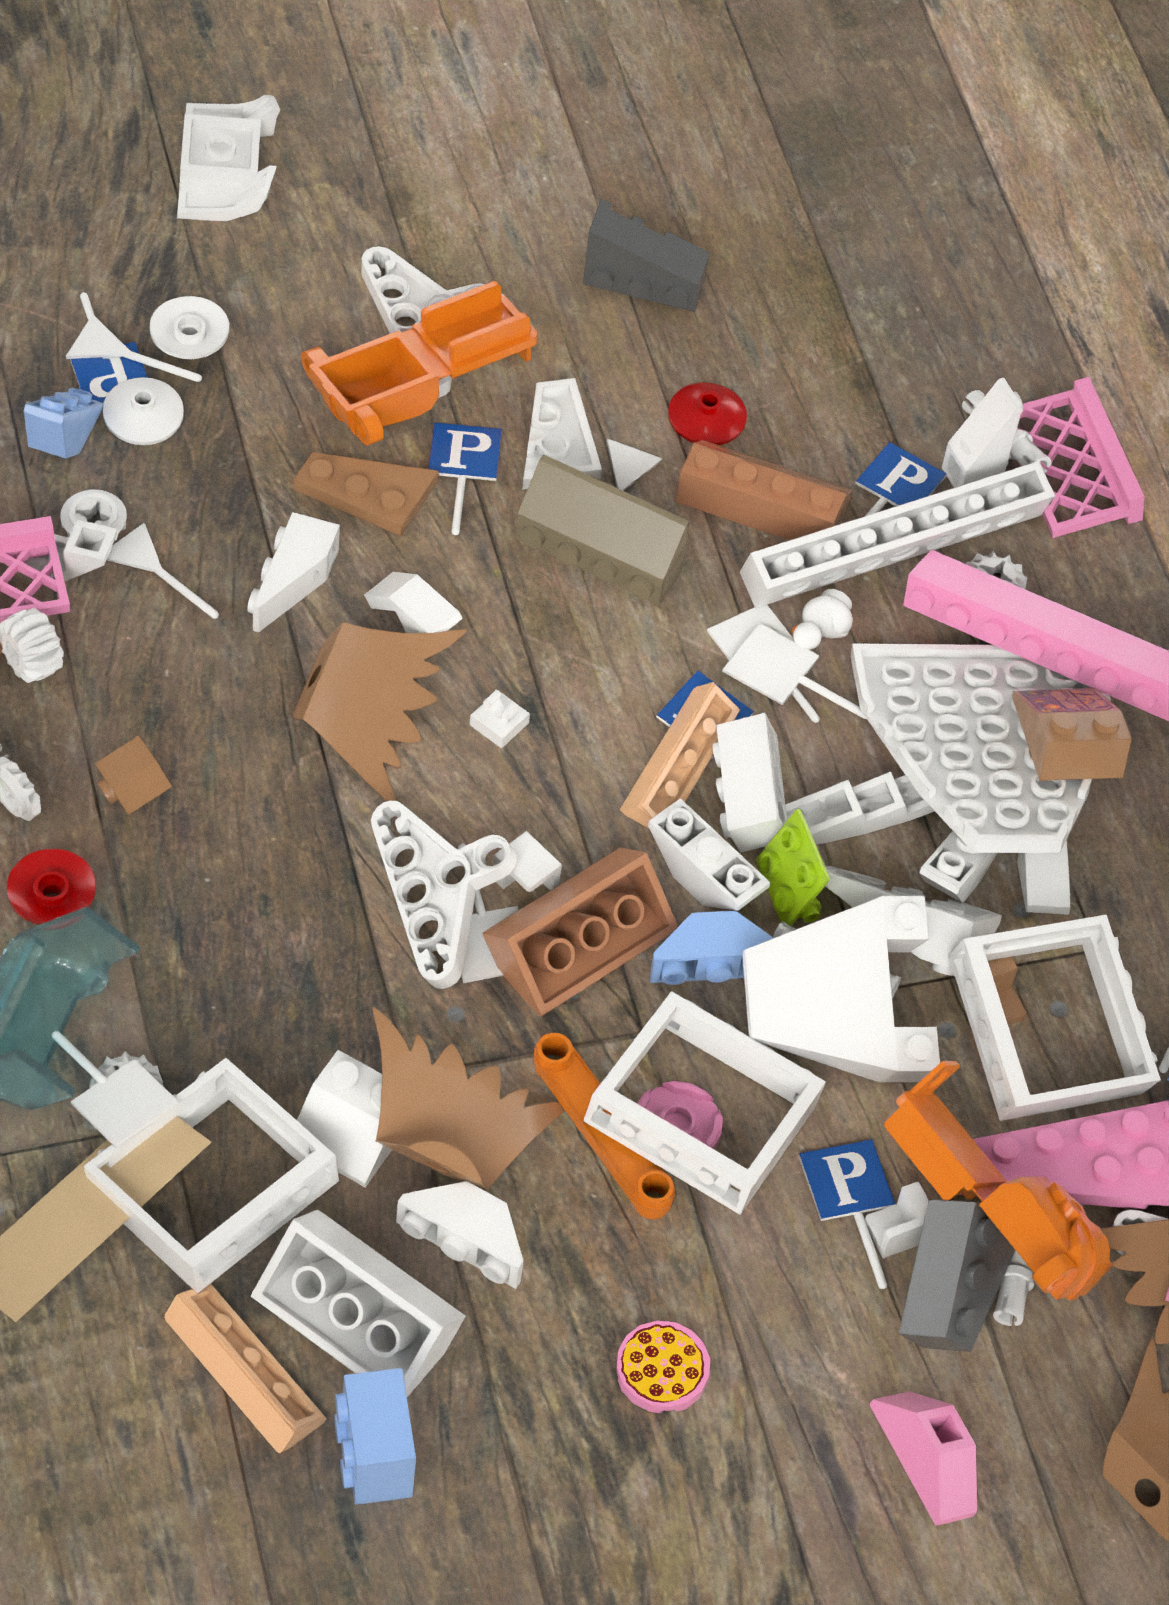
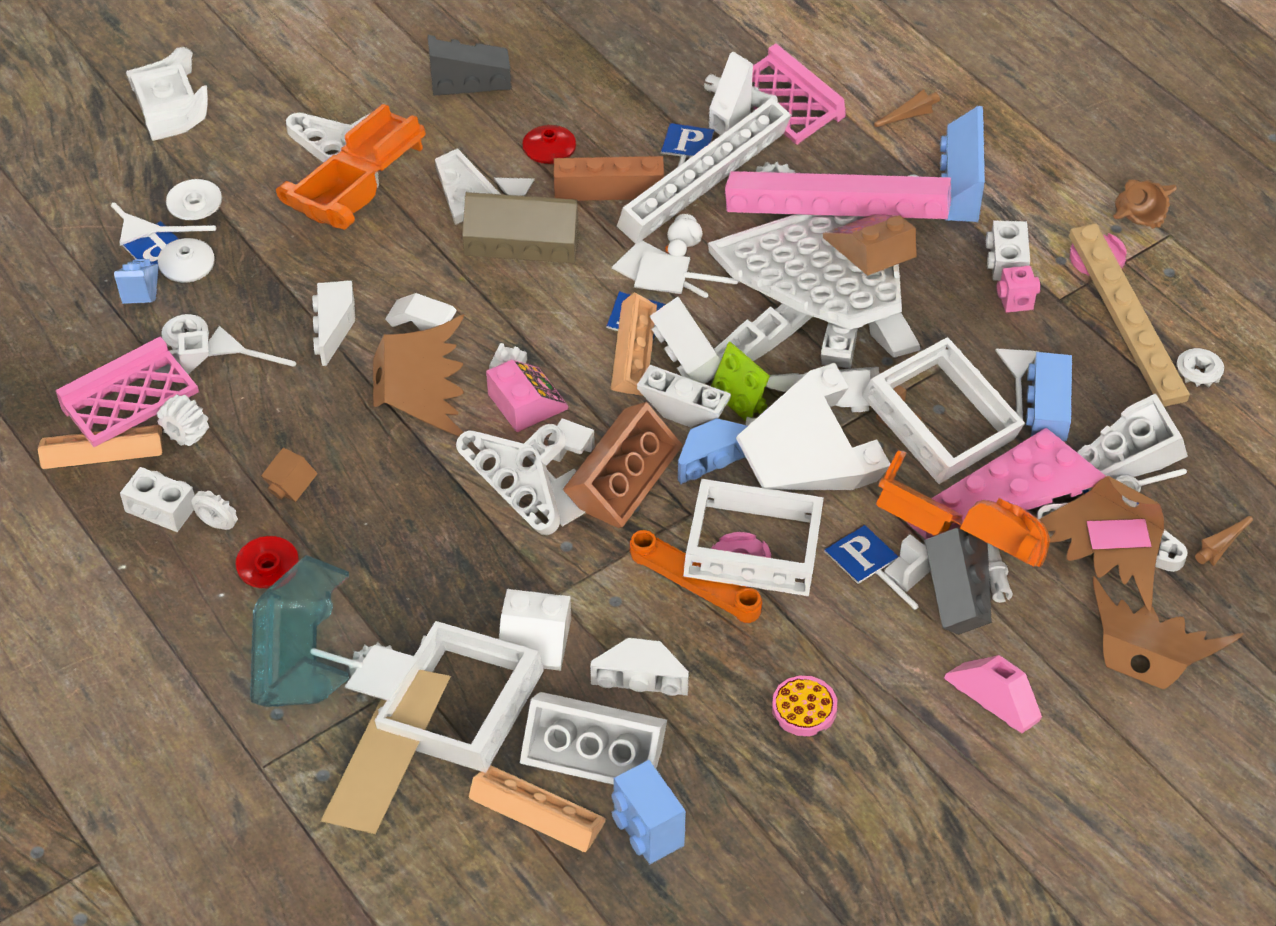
camera: 15 degrees left, 5 degrees down
medium nougat wing [293,452,439,536] -> none
medium nougat piece [372,1007,565,1192] -> none
blue piece [428,422,502,535] -> none
none -> bright pink slope [486,360,568,432]

